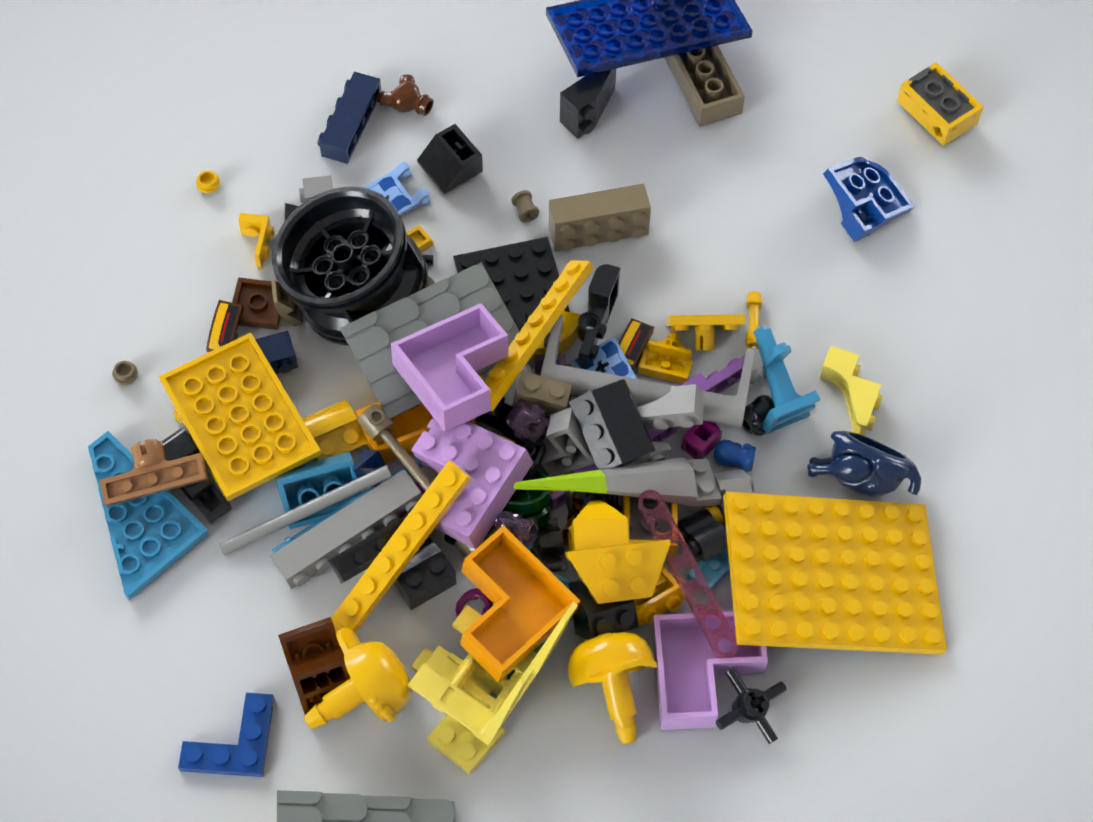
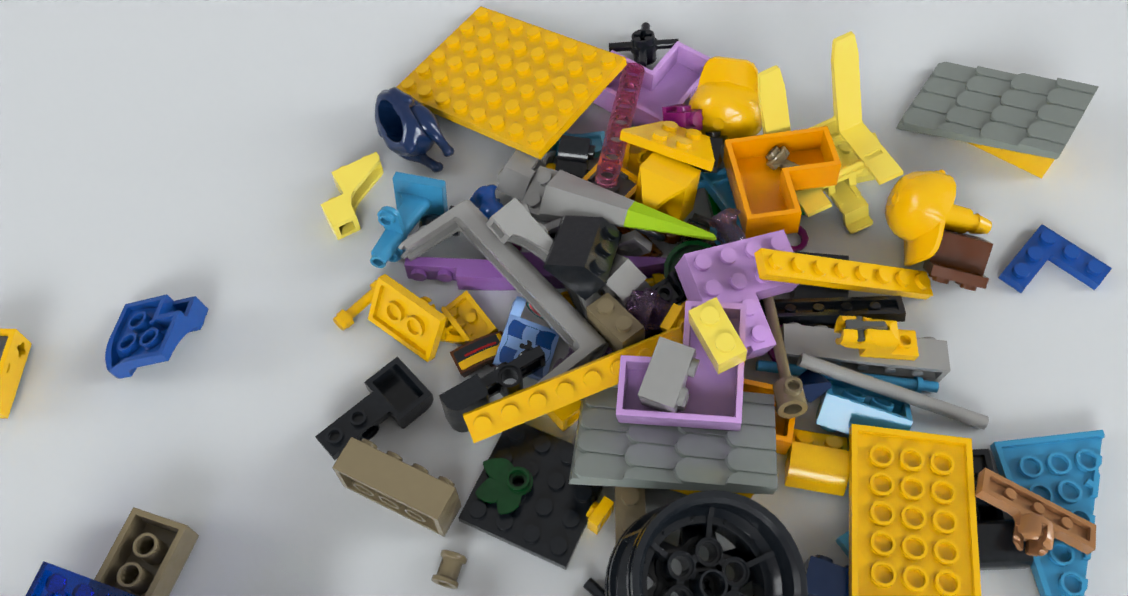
camera: 140 degrees left, 0 degrees up
none -> black plate [315,356,434,461]
none -> dark green plate [475,458,533,515]
none -> light grey brick [638,336,700,413]
none -> yellow plate [660,303,685,333]
none -> magenta brick [662,104,703,130]
none -> light yellow brick [688,297,747,374]
none -> dark tan plate [766,146,800,170]
none -> yellow plate [834,316,919,361]

